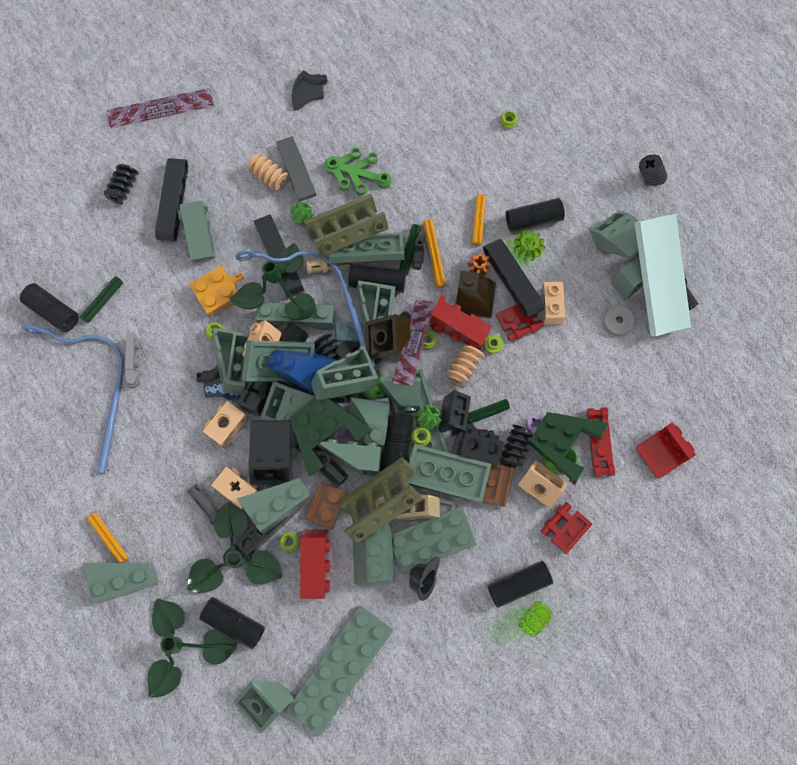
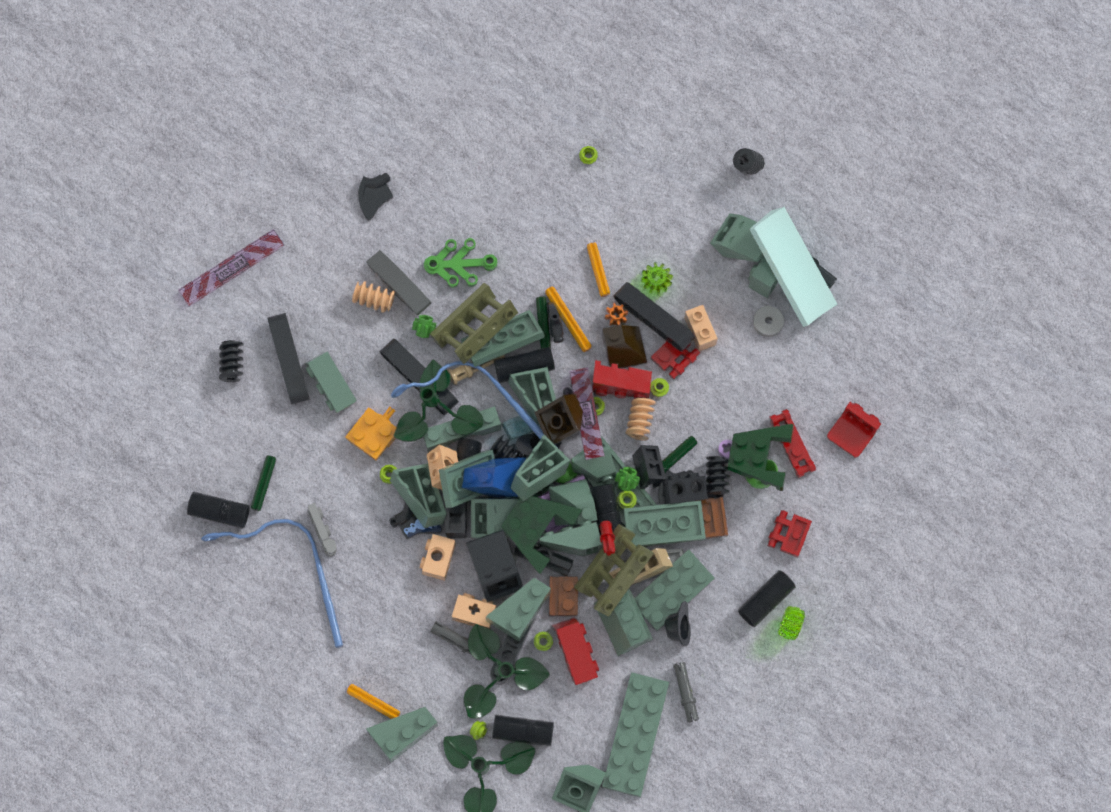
camera: 25 degrees left, 0 degrees up
black piece [505,198,565,233] -> none
light nougat brick [518,460,568,509] -> none
none -> lime plate [470,721,487,740]
none -> red axle [599,521,615,556]
none -> dark grey pin [673,662,699,723]

